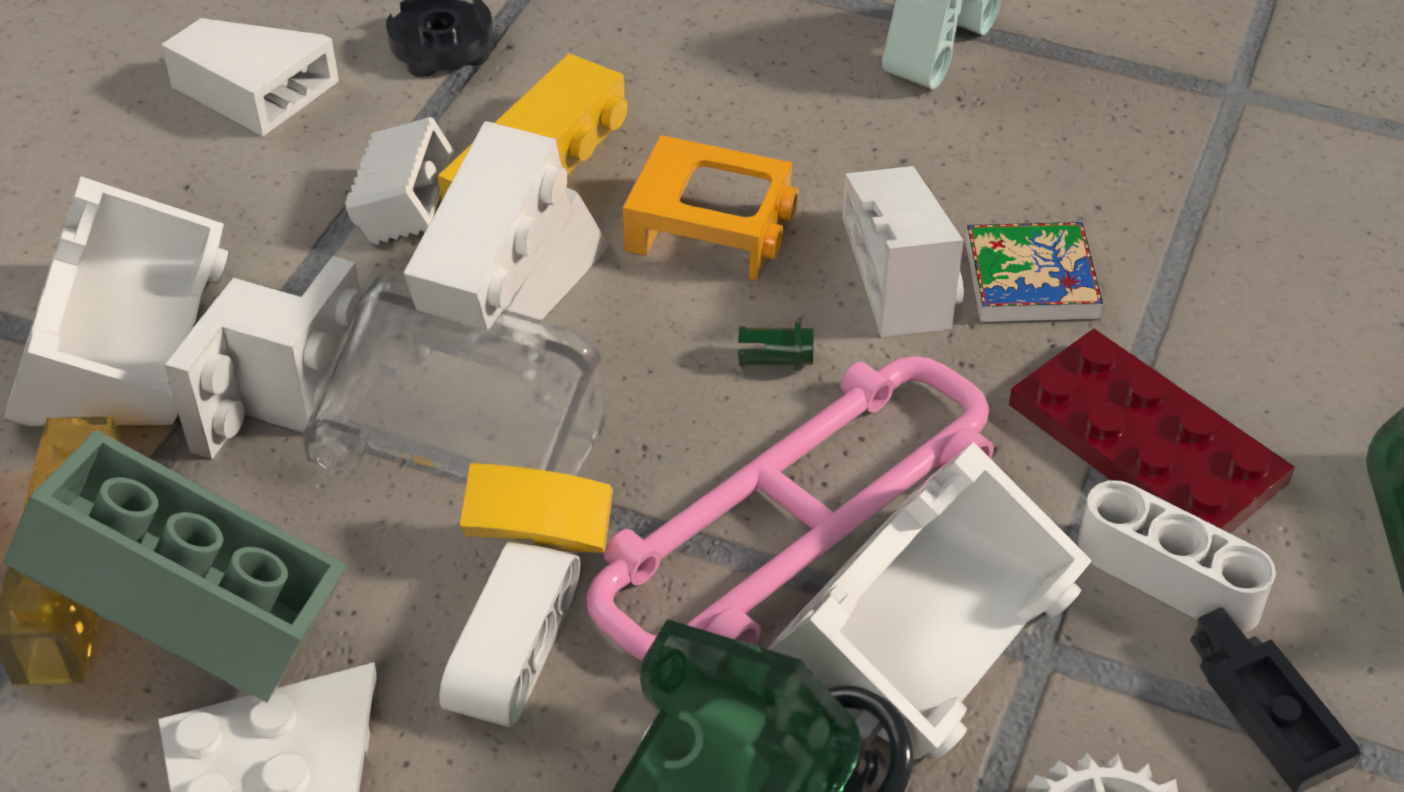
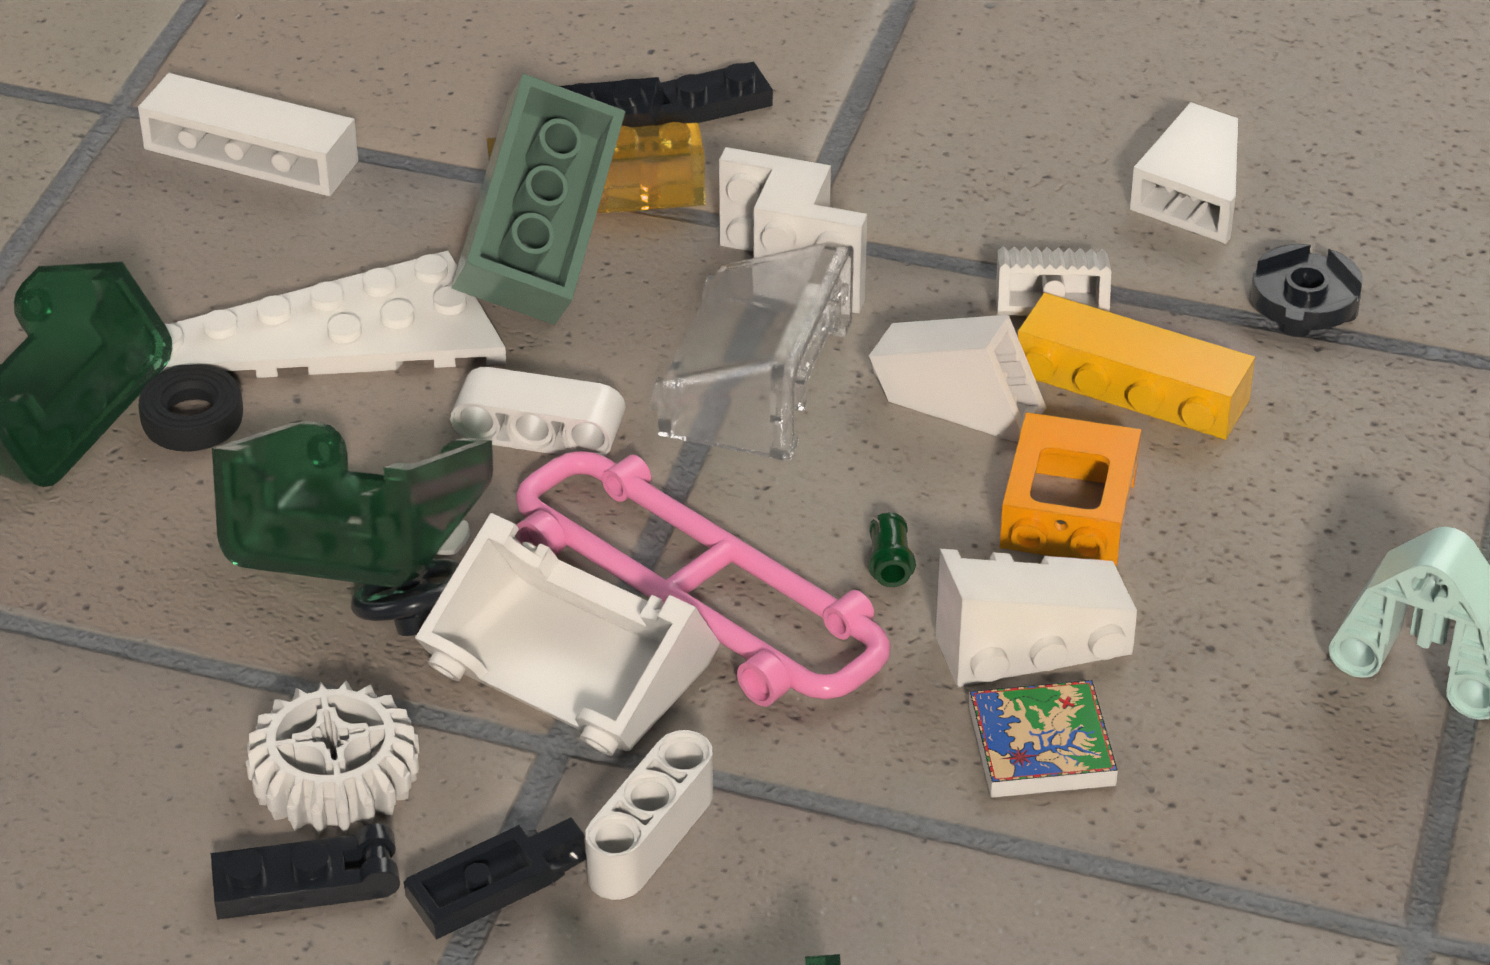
camera: 85 degrees right, 5 degrees down
white windscreen [3,176,228,427] -> none
white wedge [403,121,572,331] -> none
yellow slope [459,463,613,553] -> none
dark red plate [1009,328,1295,533] -> none

